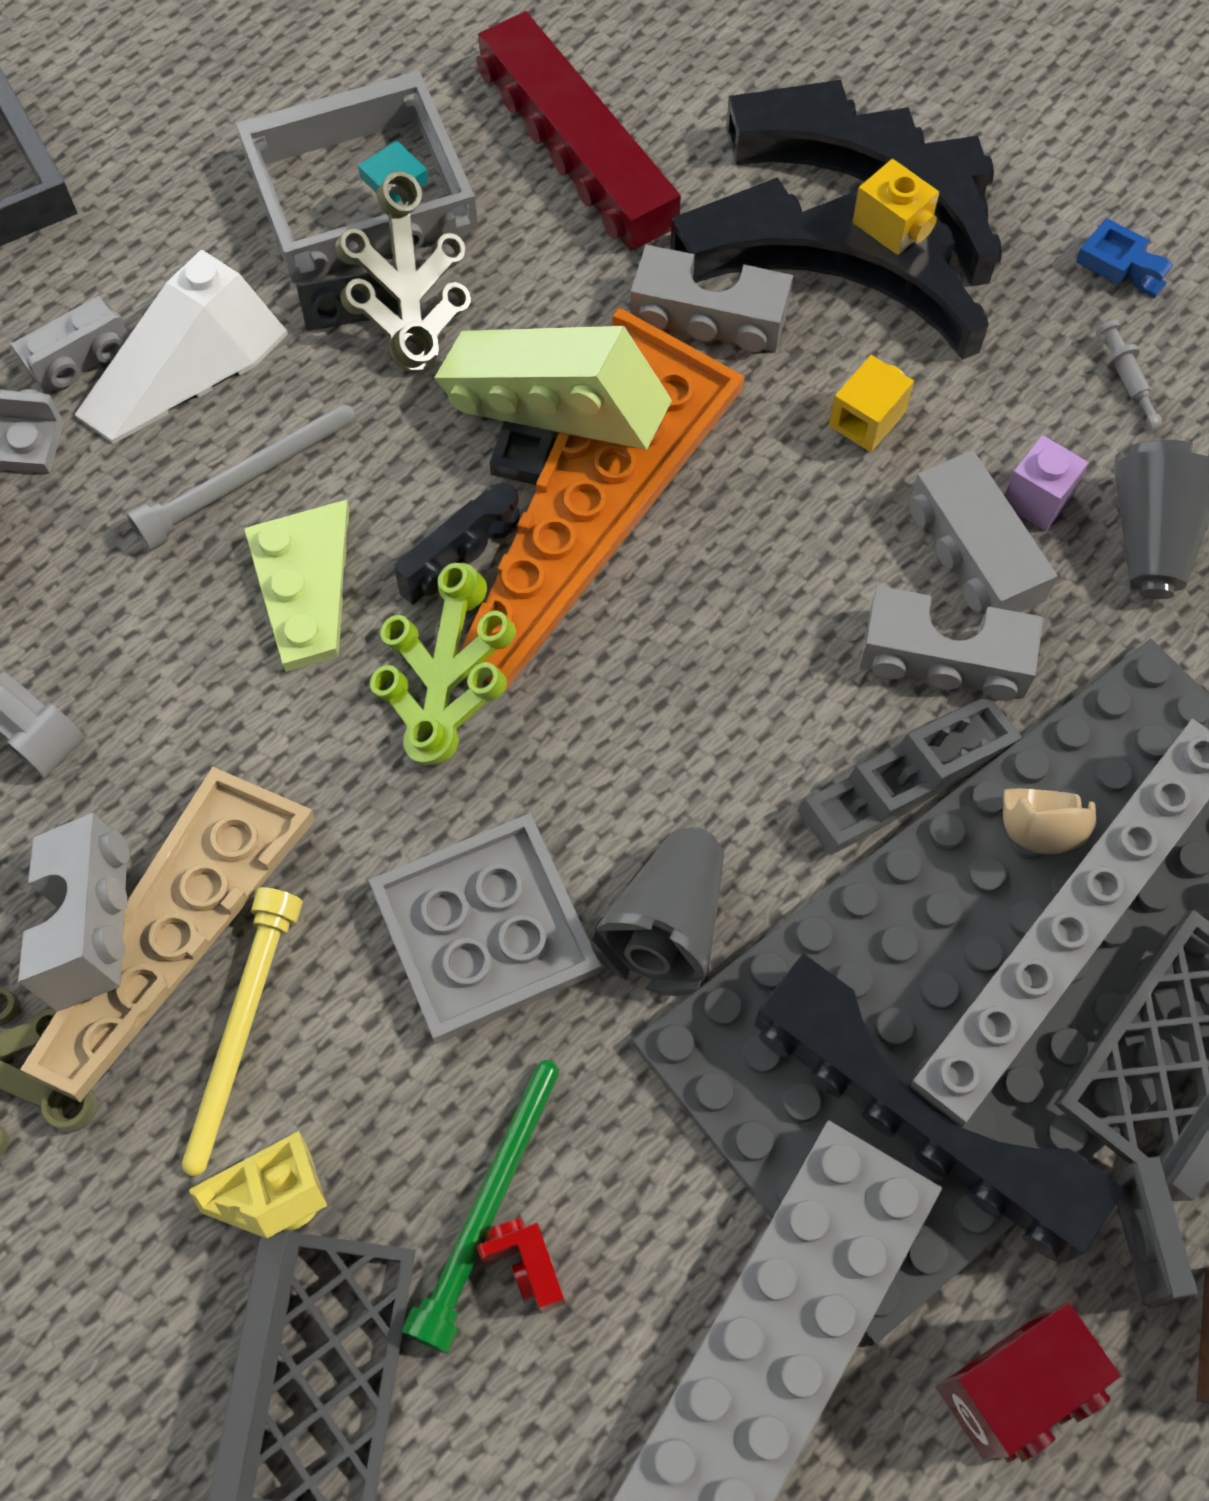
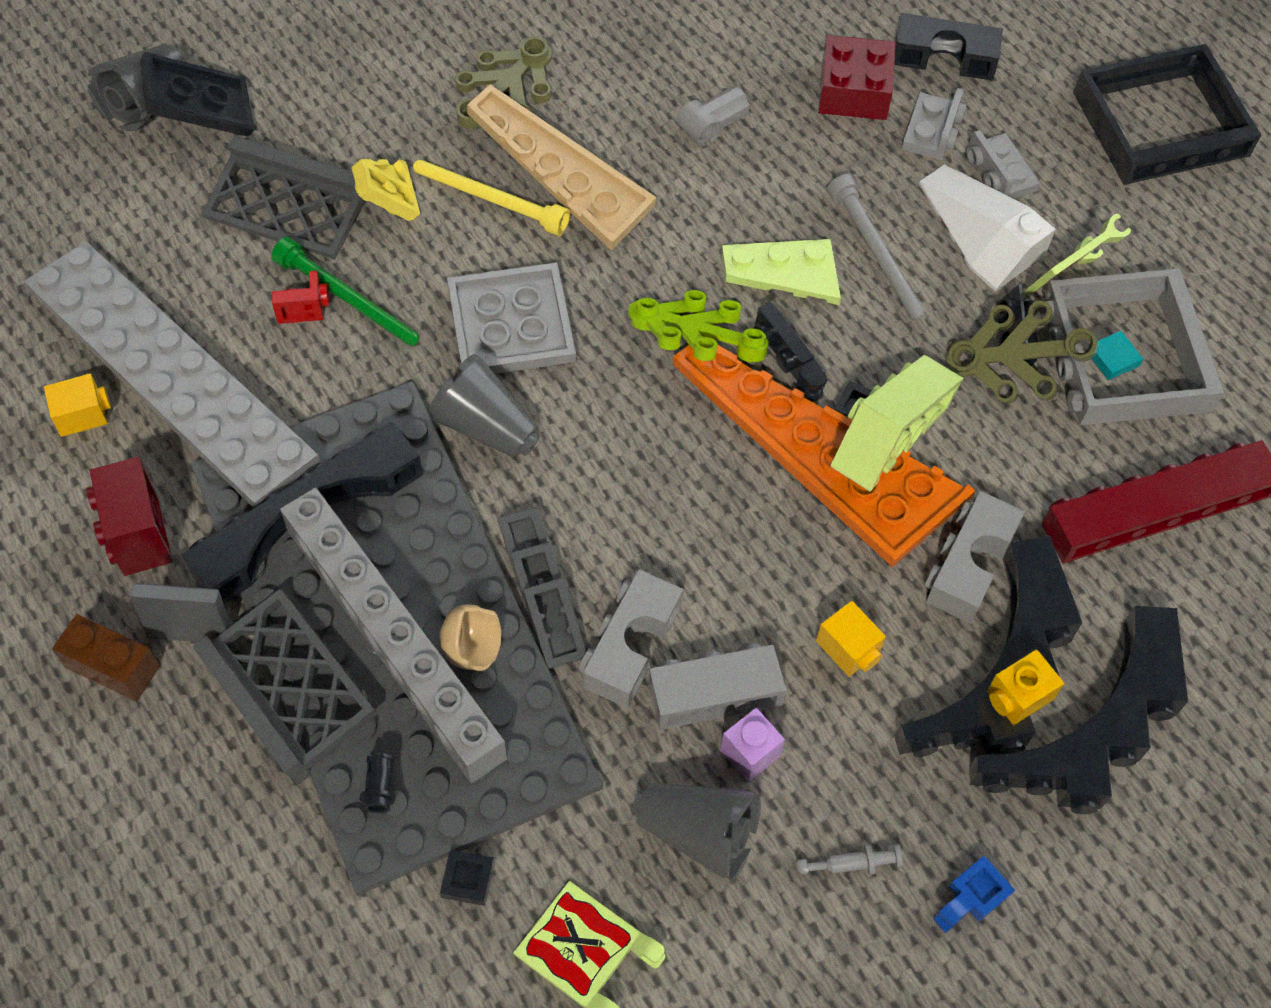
camera: 100 degrees right, 5 degrees down
light grey arch [18,813,130,1012] -> none
none -> yellowish green flag [1022,214,1131,297]

